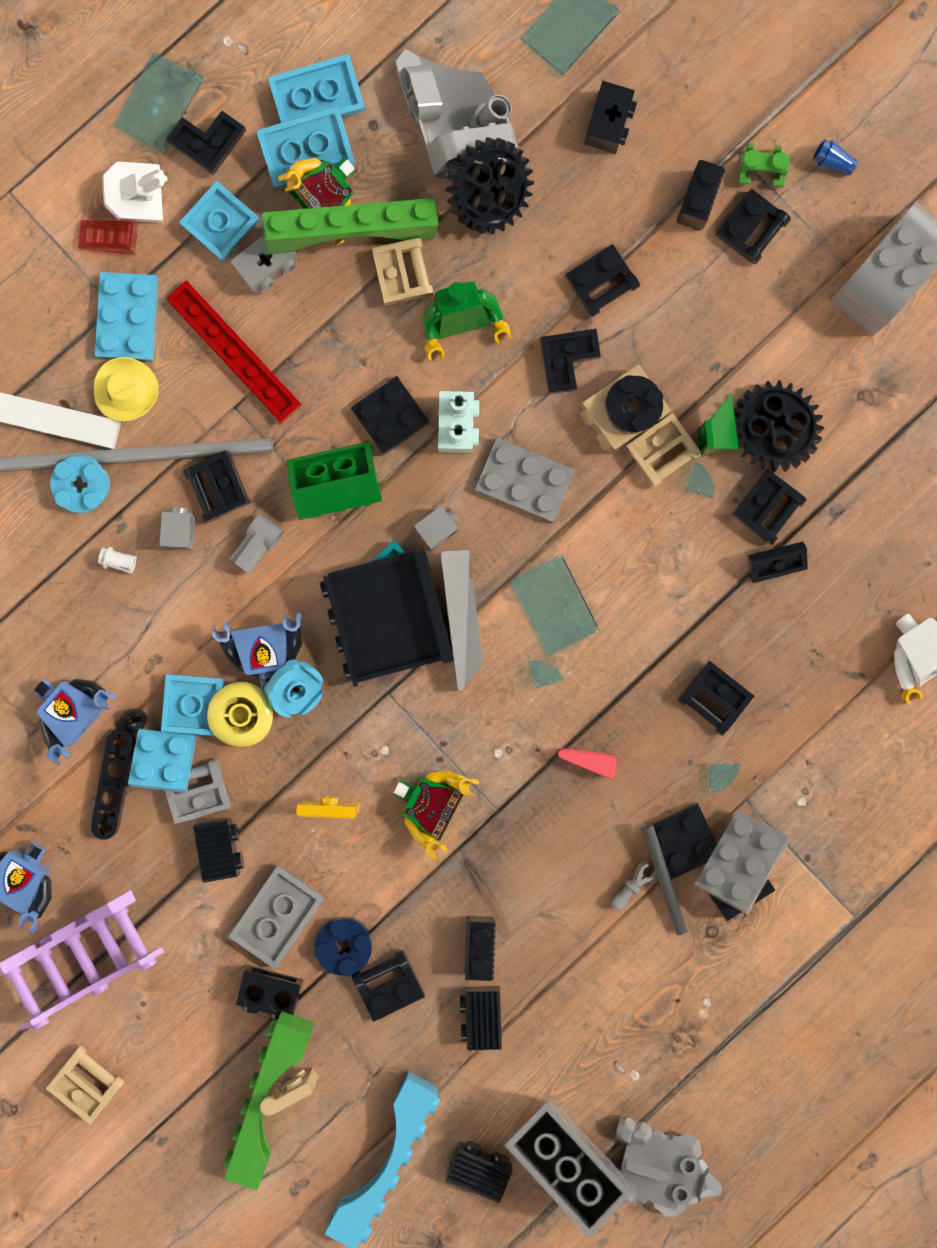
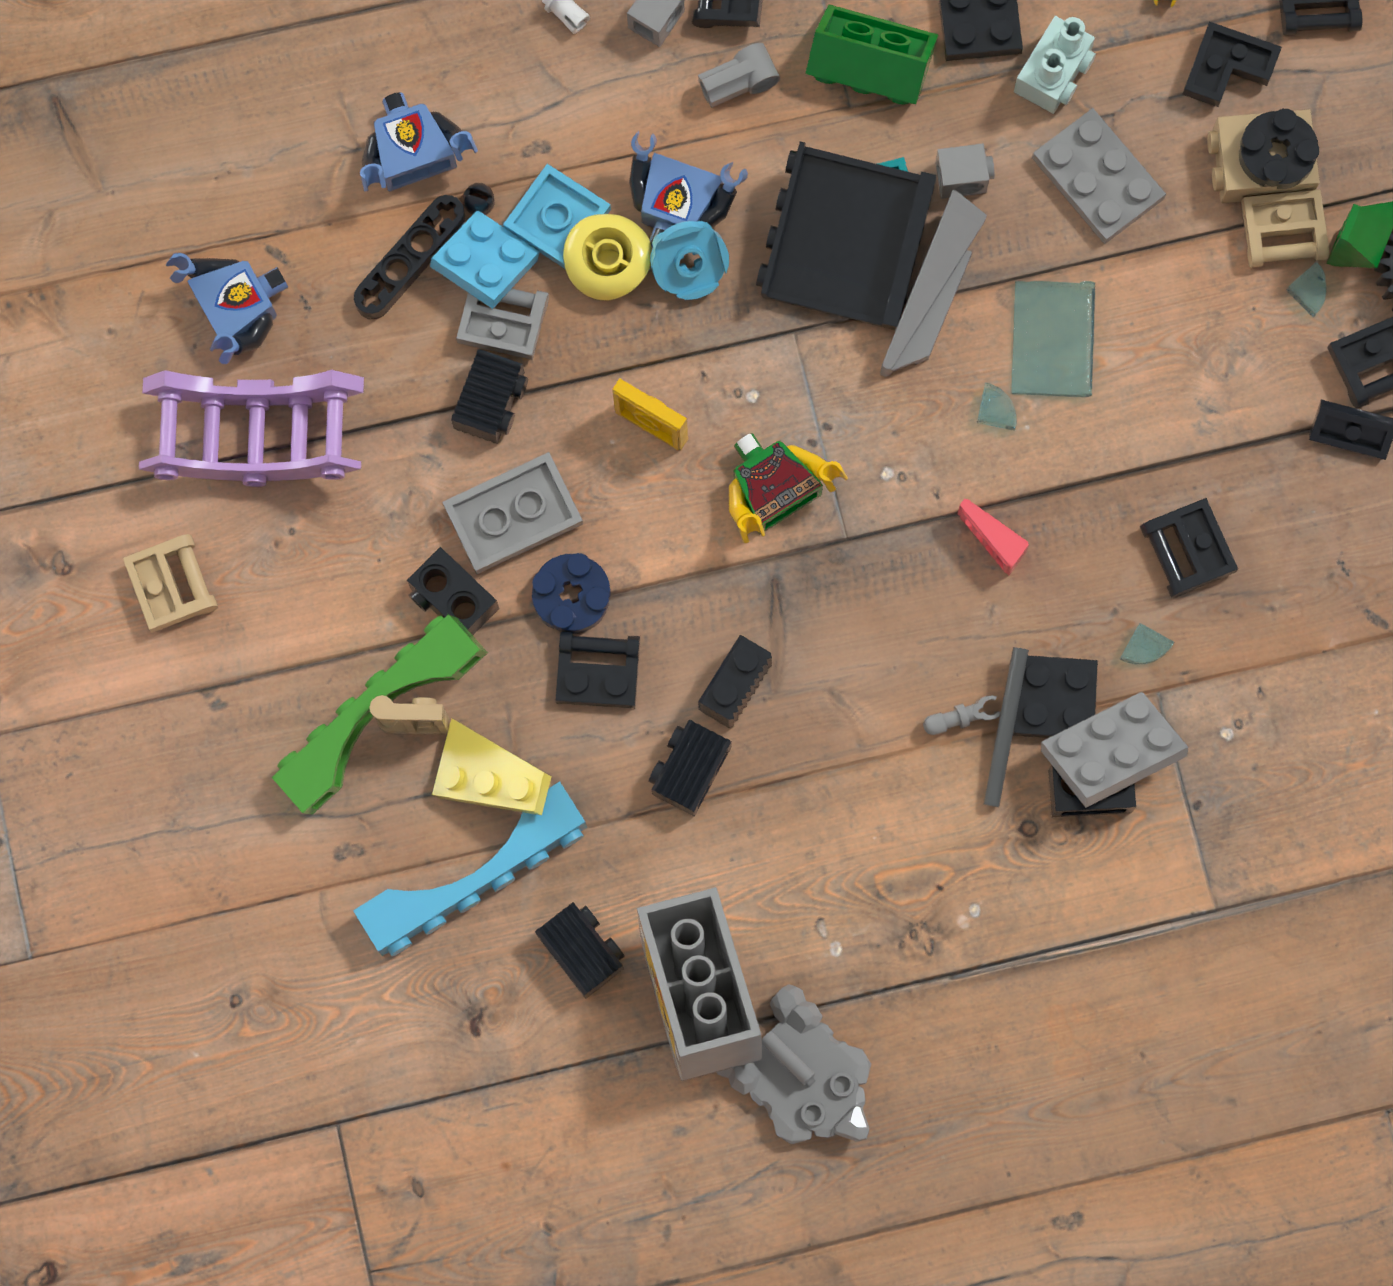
camera: 30 degrees right, 10 degrees down
none -> light yellow wing [432,718,552,815]

